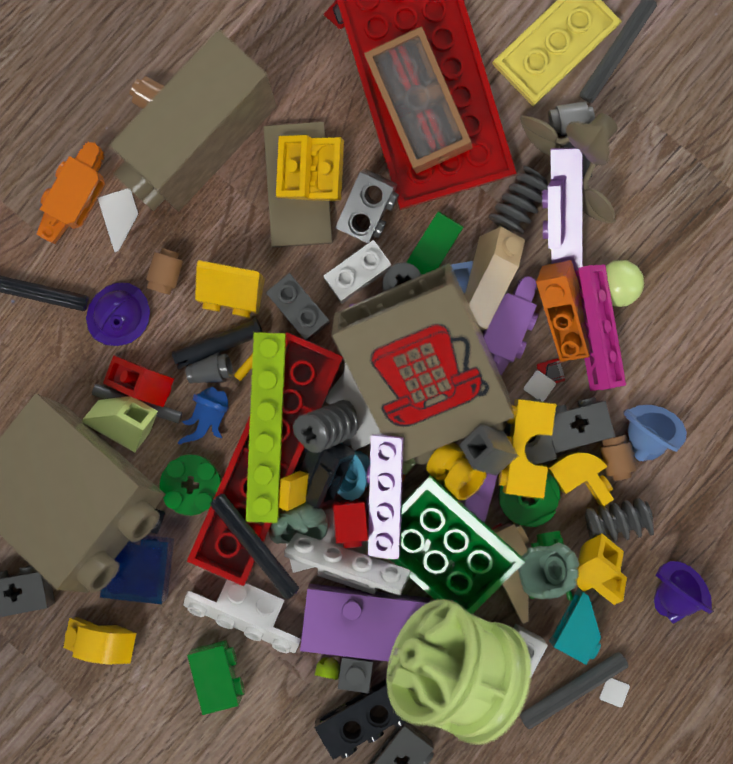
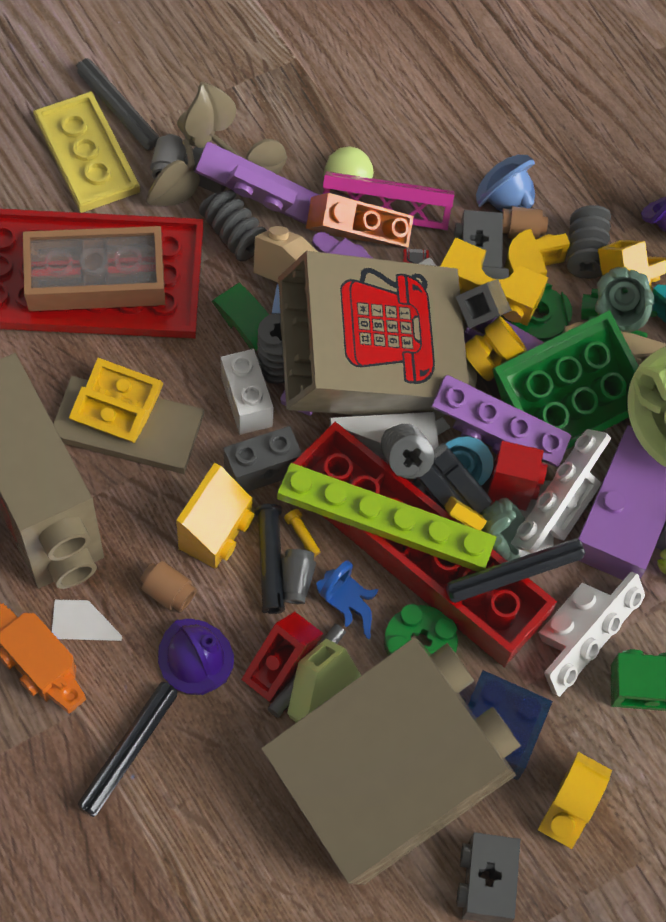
camera: 80 degrees left, 25 degrees down
brick [335,169,399,243] -> none

